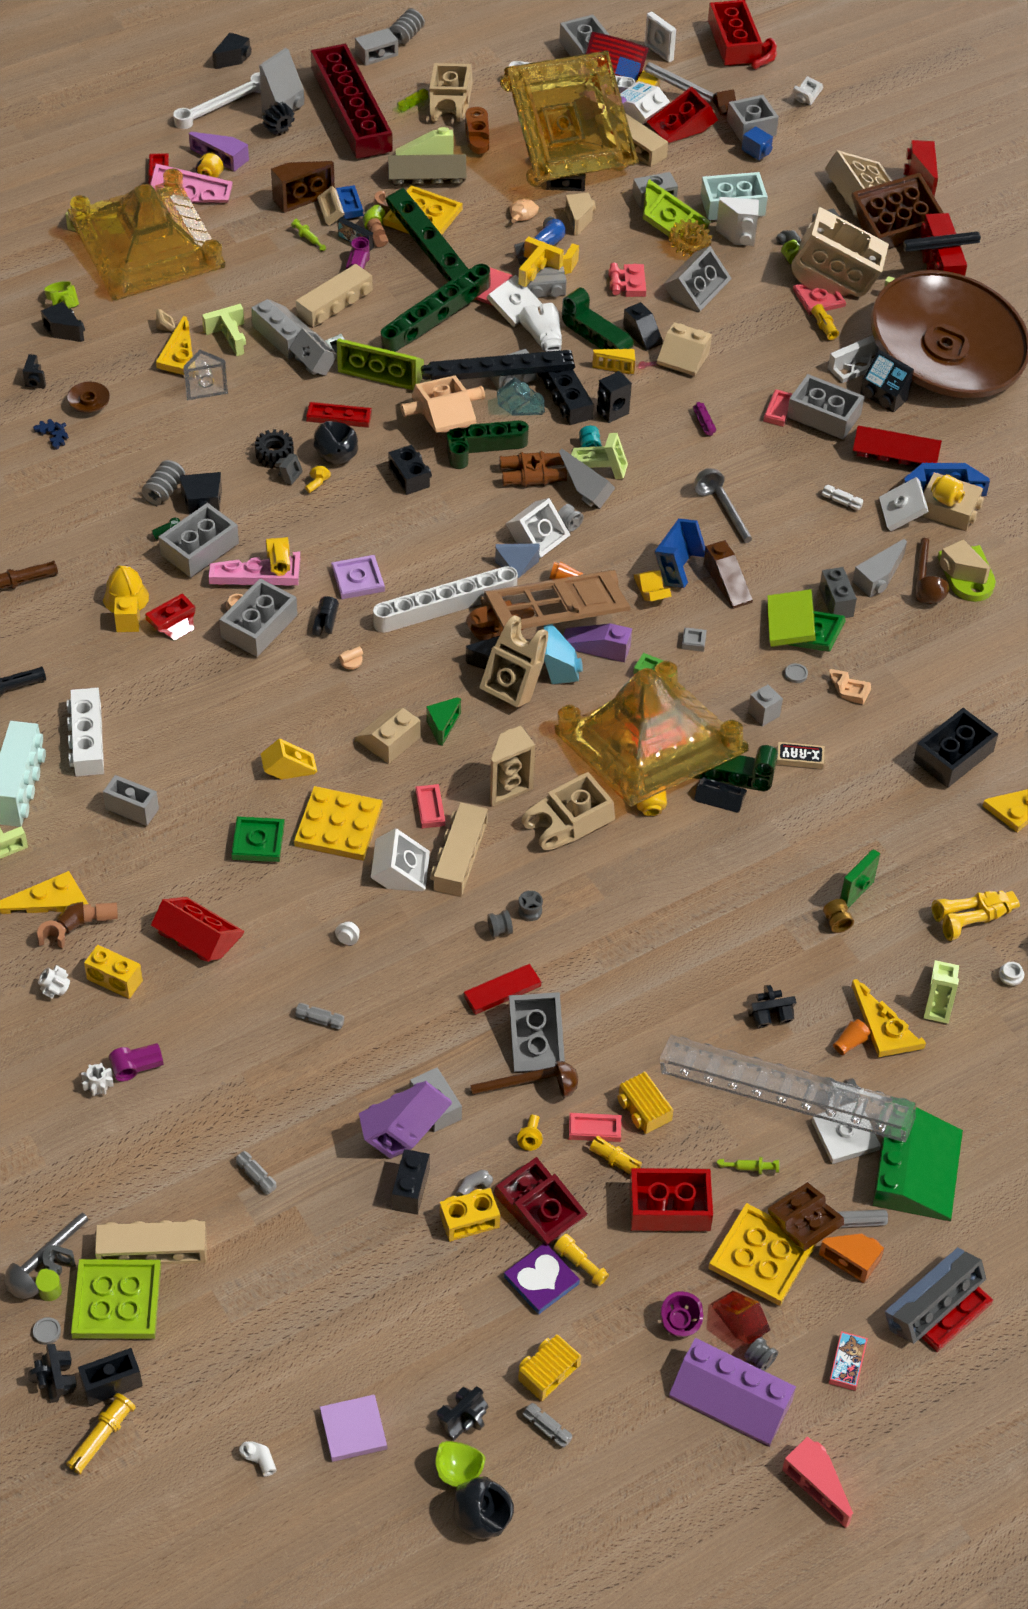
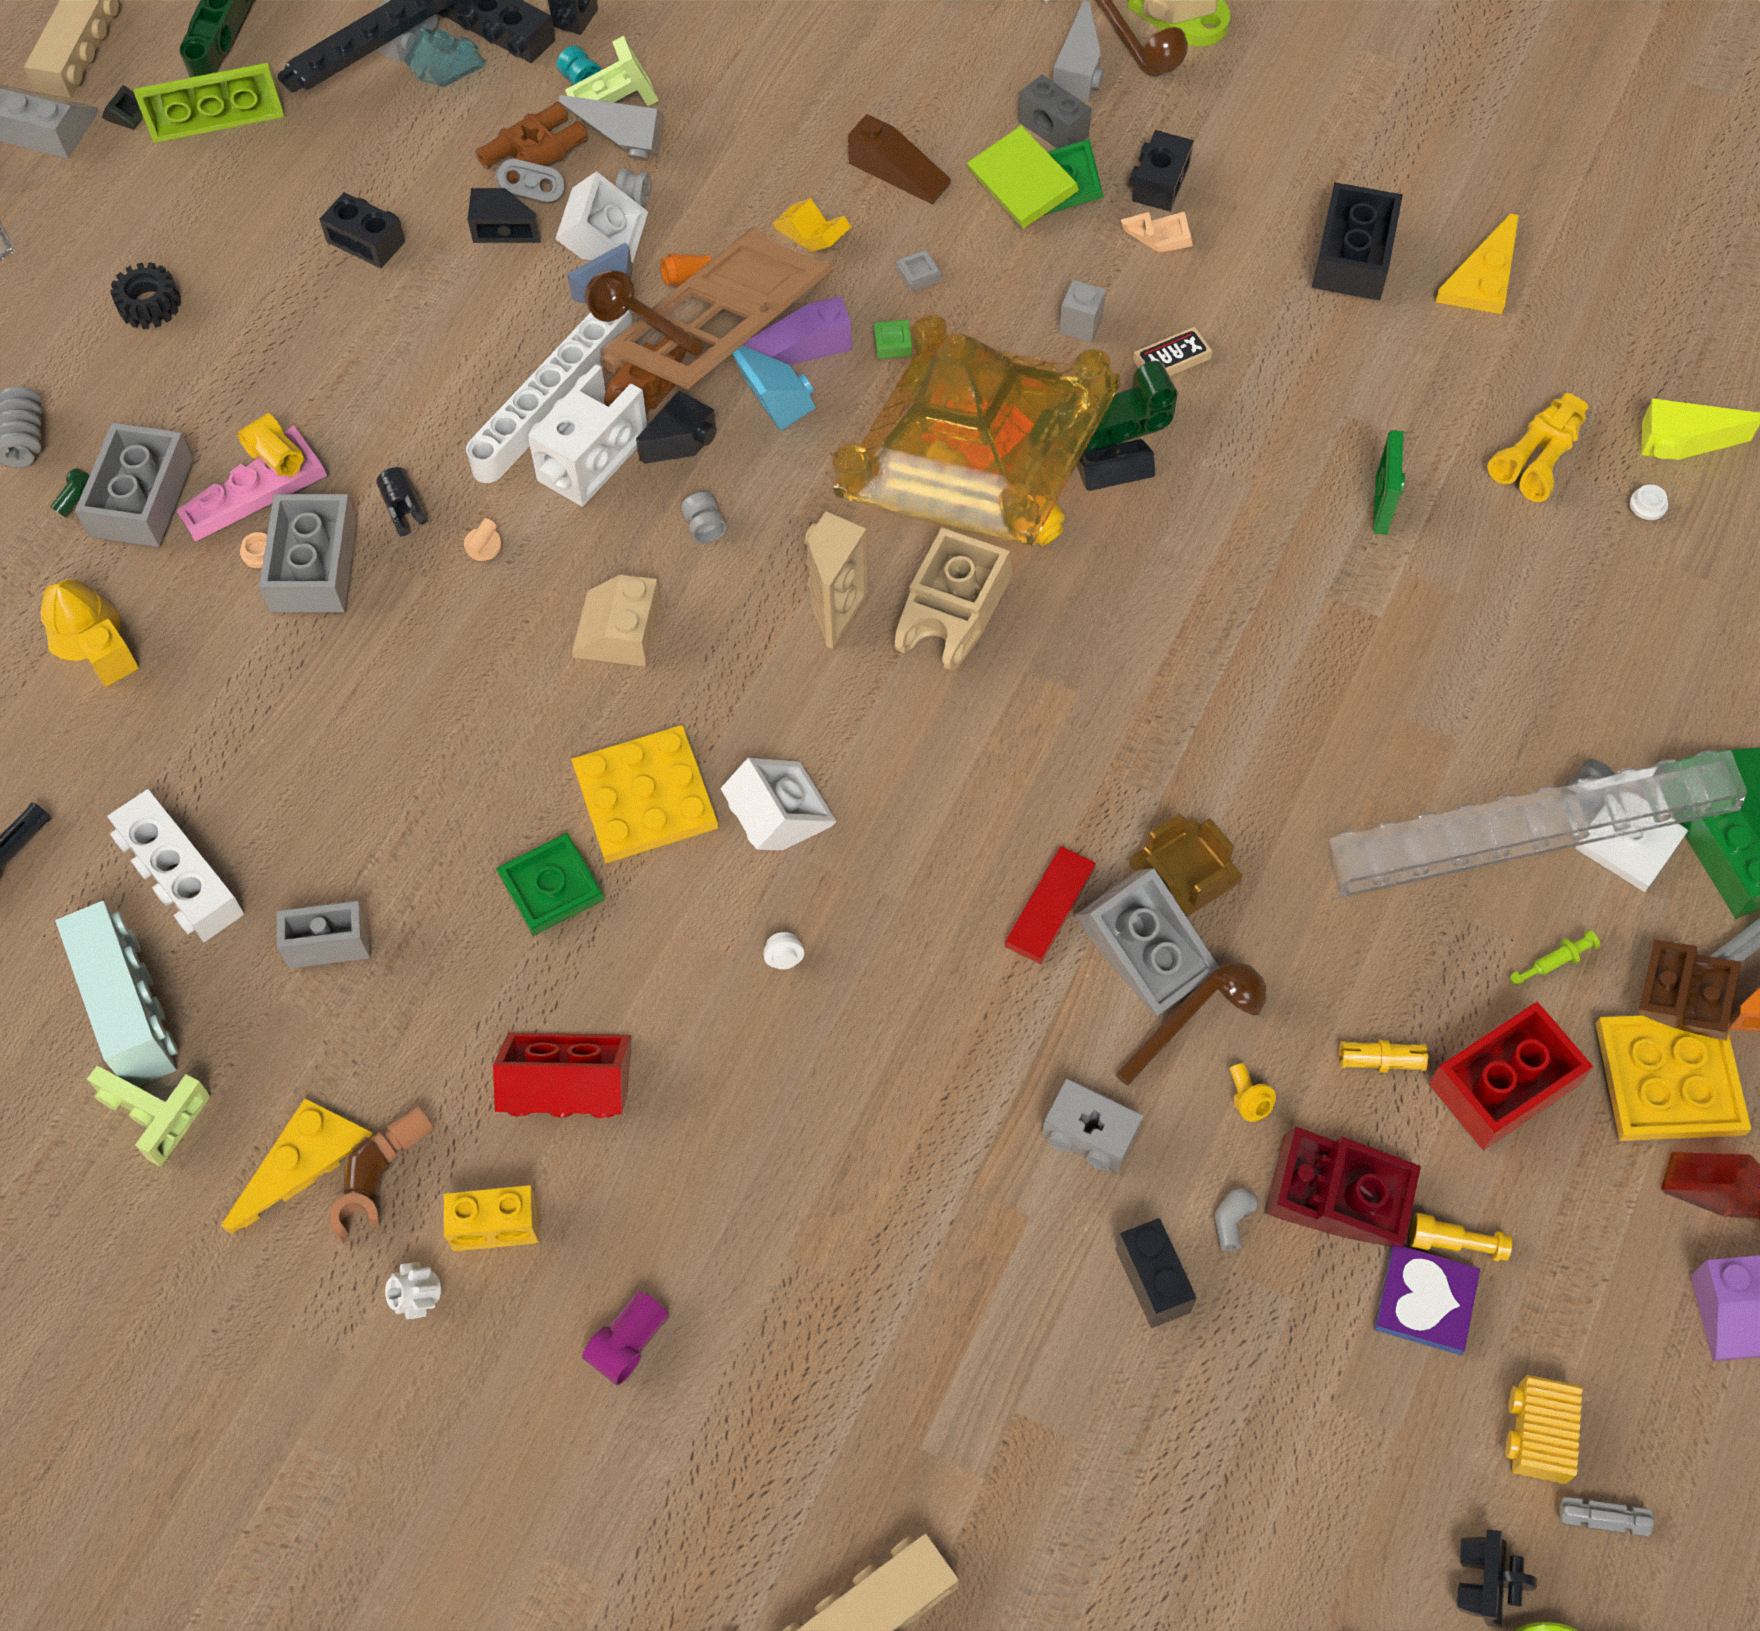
camera: 30 degrees left, 10 degrees up
white gear [81,1063,114,1096] -> none
red slope [145,593,196,640] -> none
black torso [180,472,222,514] -> none
light grey axle [236,1151,277,1194] -> none
yellow slope [261,738,317,780] -> none
dark grey tile [275,454,303,485] -> none
light grey brick [289,328,337,375] -> none
light grey axle [295,1003,344,1029] -> none
yellow plate [305,466,331,493] -> none
red tile [306,402,372,428] -> none
black piece [312,421,358,464] -> none
lavender tile [331,555,385,599] -> none
medium lavender slope [359,1081,452,1159] -> none
light nougat slope [401,375,485,433] -> none
coral tile [415,784,445,829] -> none
green slope [426,697,461,746] -> none
tan brick [430,802,488,897] -> none
yellow brick [440,1188,500,1242] -> none
dark green beam [447,420,529,469] -> none
tan brick [479,615,548,707] -> none
dark grey wheel [487,910,513,938] -> none
dark grey wheel [518,891,543,921] -> none
coral tile [569,1113,621,1142] -> none
yellow brick [617,1071,673,1134] -> none
blue panel [654,518,705,588] -> none
magenta helmet [660,1291,703,1337] -> none
flat silver piece [694,468,752,543] -> none
black hips [747,985,797,1028] -> none
light grey piece [785,663,808,683] -> none
pearl gold wheel [823,899,854,933] -> none
orange cone [833,1019,870,1055] -> none
yellow wing [851,979,926,1057] -> none
yellowish green bracket [924,960,959,1024] -> none
none -> black slope [467,188,541,243]
none -> light grey plate [495,159,564,203]
none -> white torso [528,364,647,507]
none -> reddish brown piece [584,270,703,355]
none -> light grey wheel [680,492,727,544]
none -> black brick [1129,130,1194,212]
none -> pearl gold panel [1129,813,1243,917]

